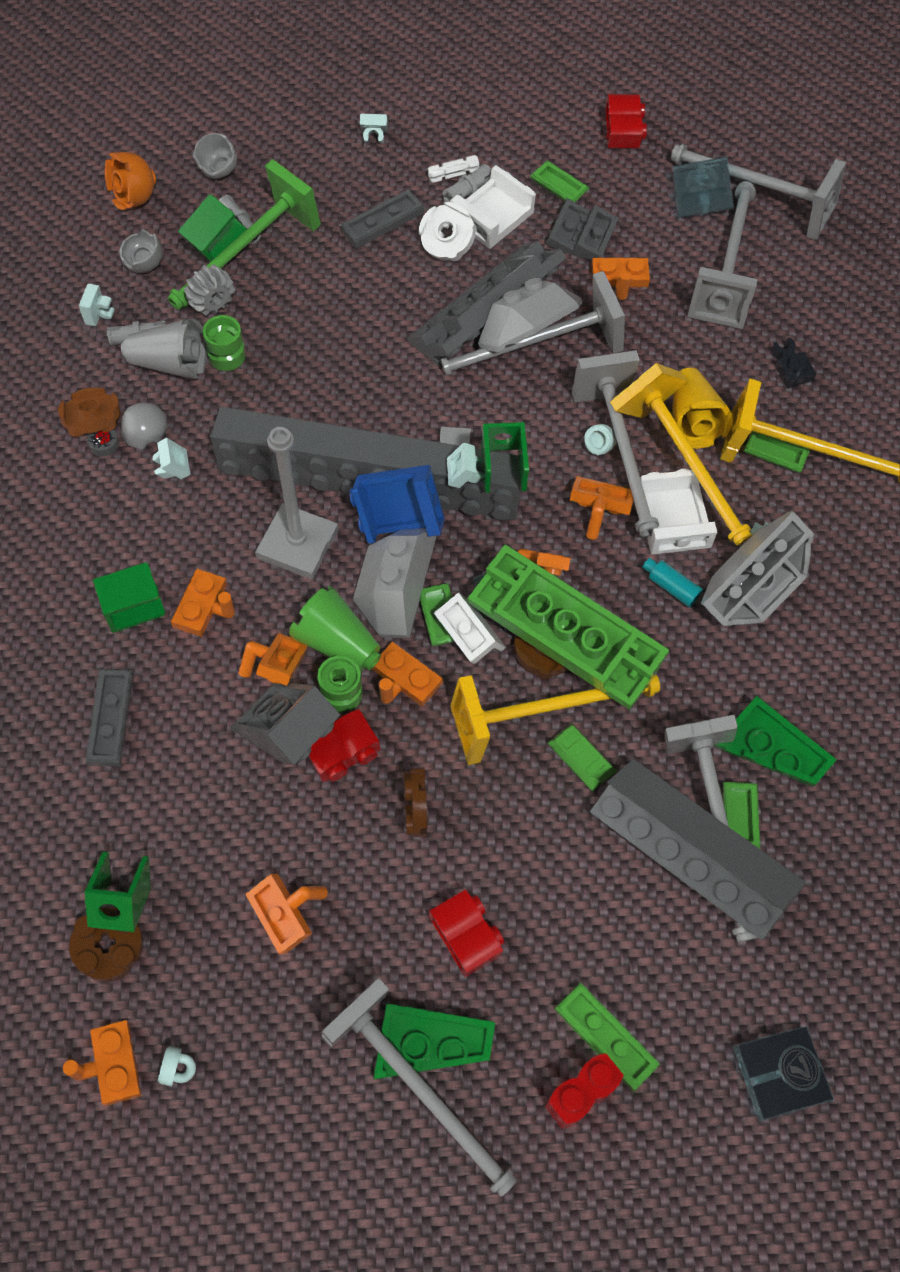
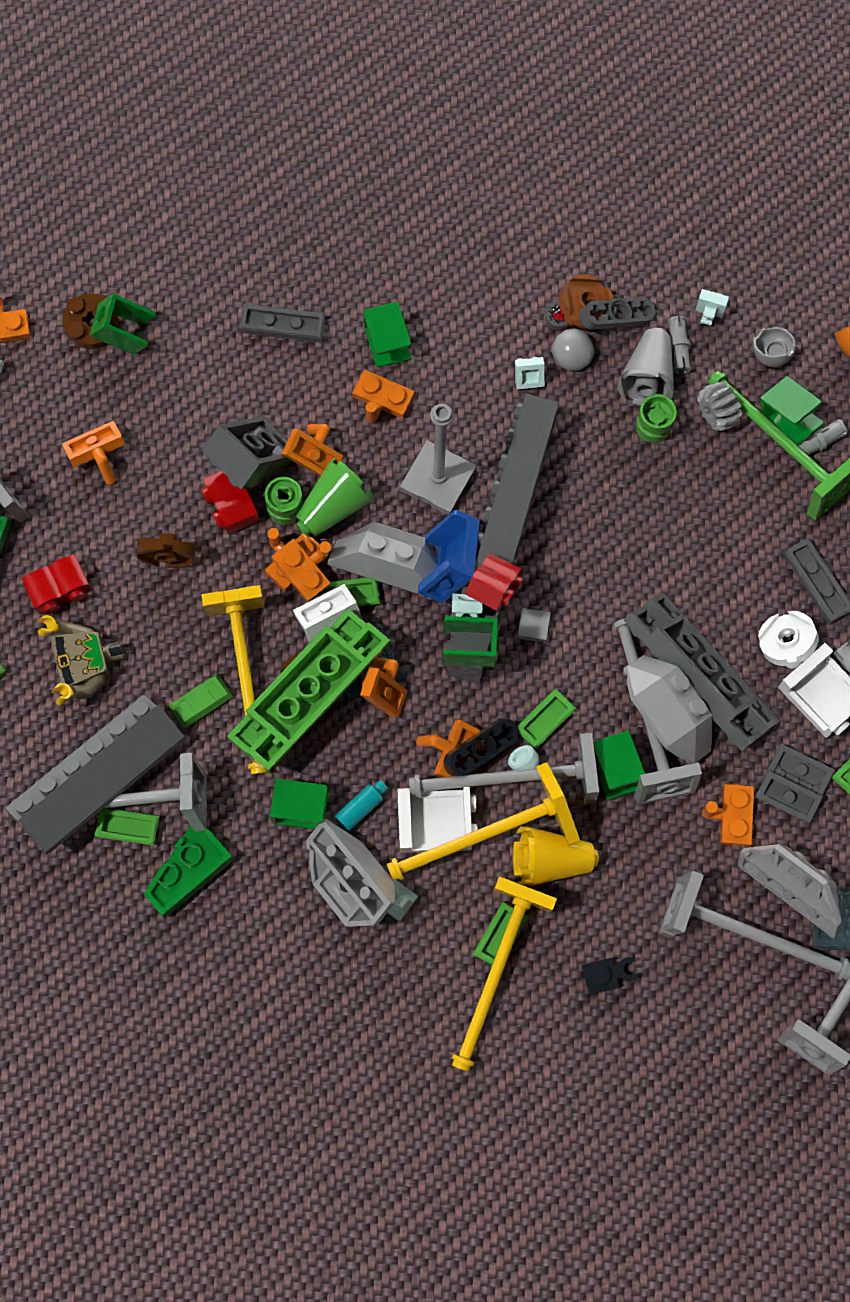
camera: 95 degrees right, 10 degrees up
none -> torso [37,615,124,705]
none -> green piece [270,778,329,829]
none -> orange plate [271,539,331,603]
none -> black beam [443,719,519,776]
none -> red brick [465,553,524,611]
none -> bright green tile [517,689,576,750]
none -> dark grey beam [579,297,655,330]
none -> green piece [593,730,645,800]
none -> light grey wedge [738,844,842,939]

